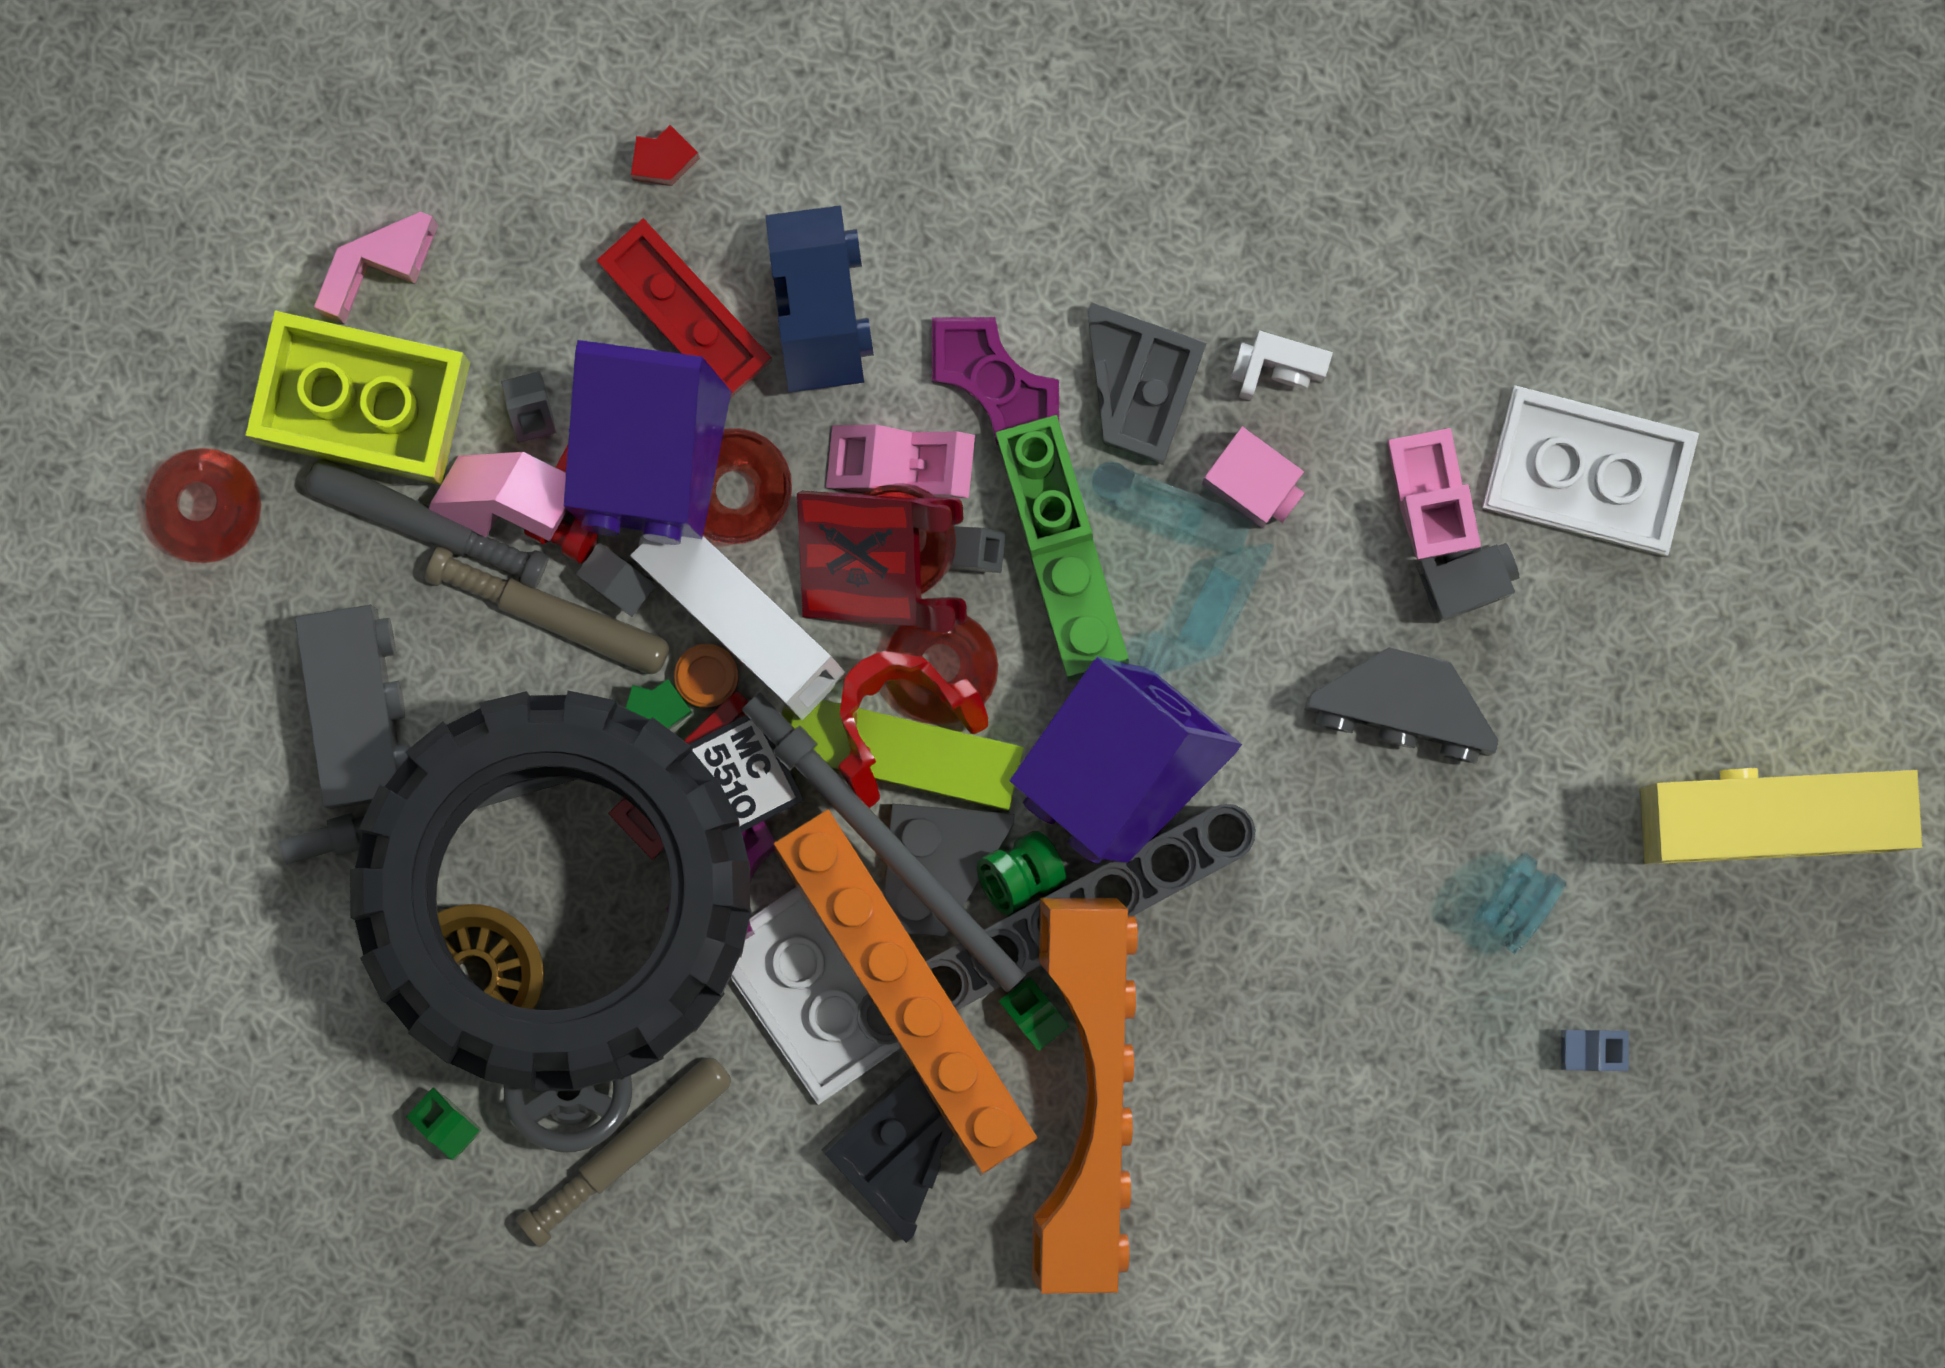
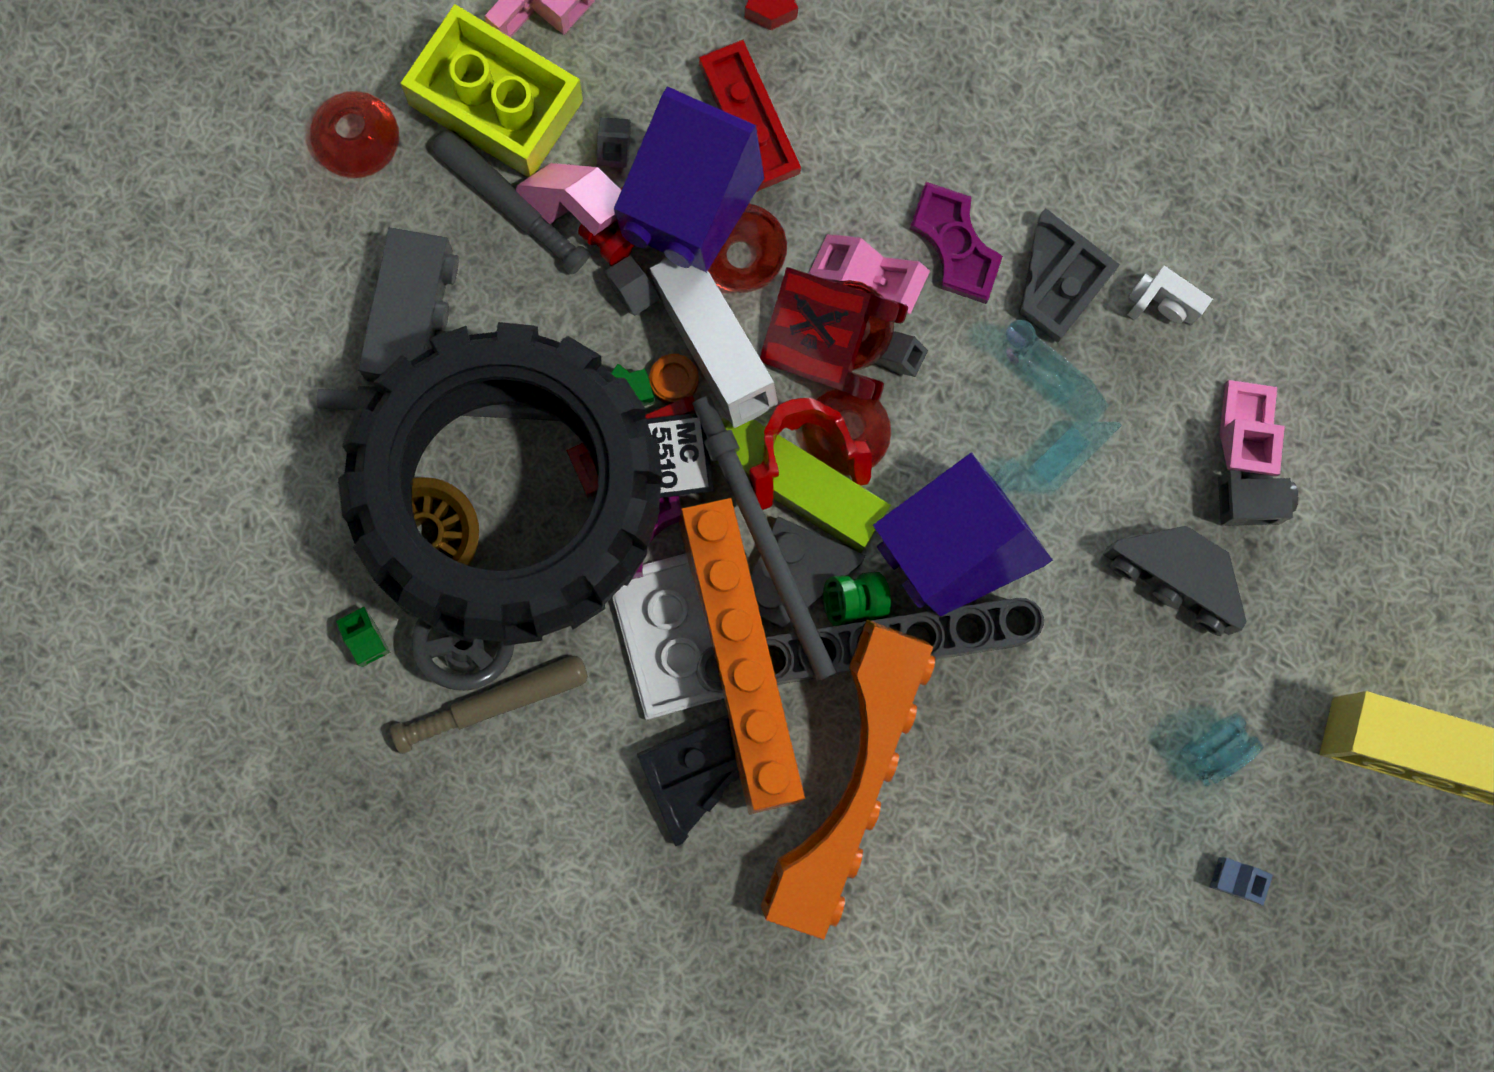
camera: 10 degrees right, 5 degrees down
dark tan piece [425,547,669,675] -> none
dark blue brick [765,205,874,393] -> none
bright green slope [996,415,1129,682] -> none
green piece [999,976,1070,1051] -> none
bright pink brick [1202,426,1305,528] -> none
white tile [1482,385,1699,557] -> none

